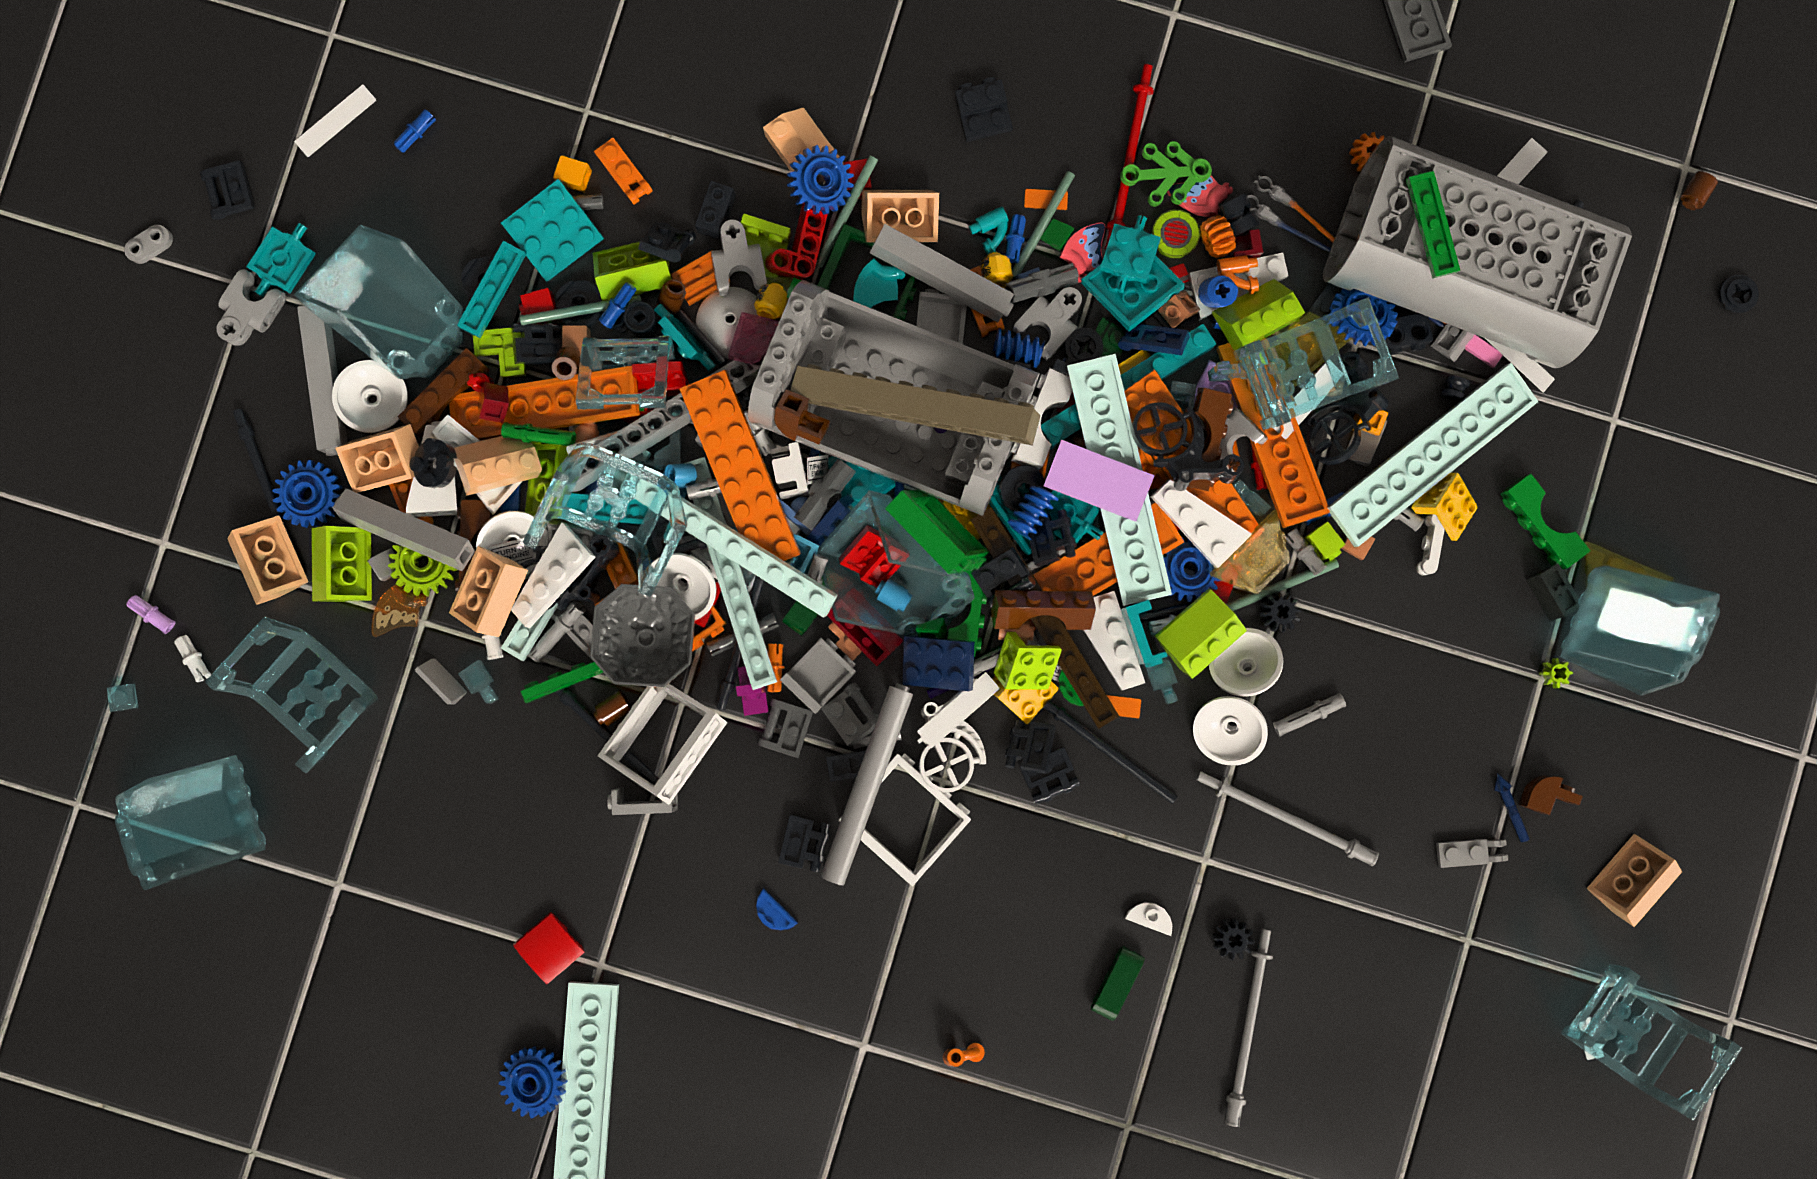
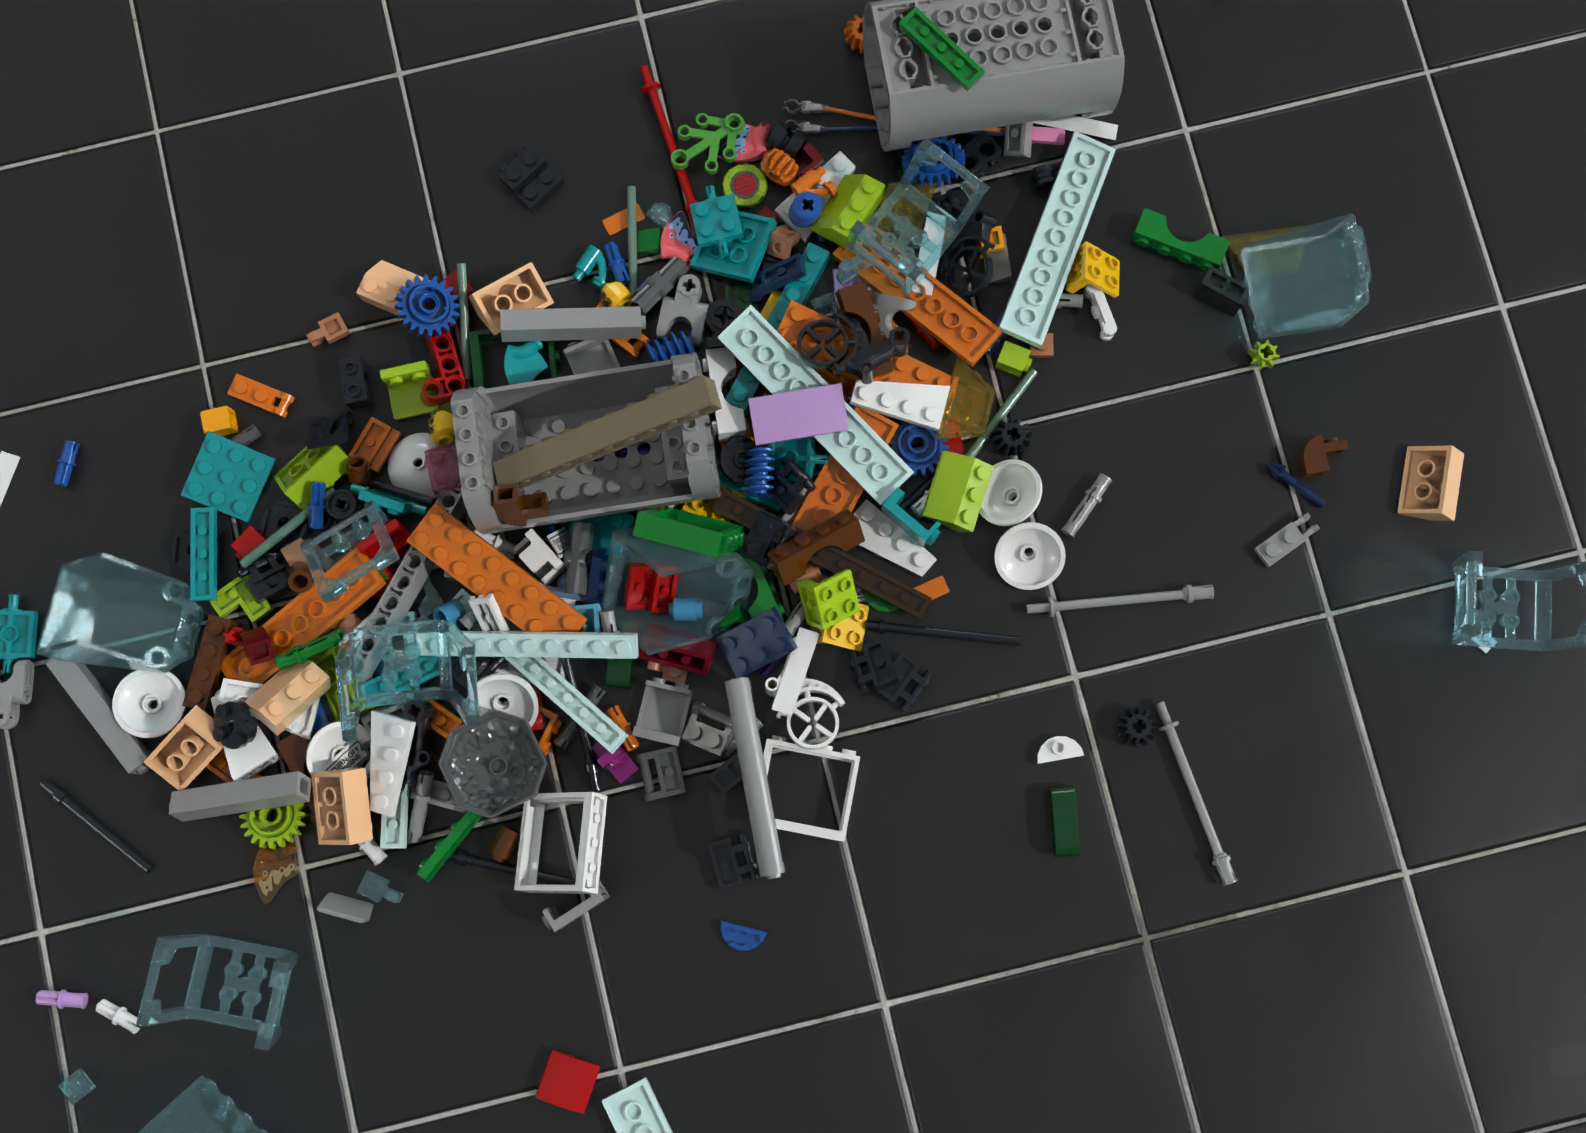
camera: 20 degrees left, 5 degrees down
light nougat slope [227,516,309,605] -> none
blue gear [272,460,342,528] -> none
lime slope [312,526,372,602] -> none
light grey slope [367,548,396,581] -> none
light grey piece [711,220,767,297] -> none
orange plant [943,1043,985,1067] -> none
clear light blue plate [1145,660,1178,704] -> none
clear light blue plate [1233,480,1271,516] -> none
light grey pin [1284,529,1327,576] -> none
none -> nougat plate [306,312,350,347]
none -> white tile [468,593,510,631]
none -> clear light blue plate [646,202,673,230]

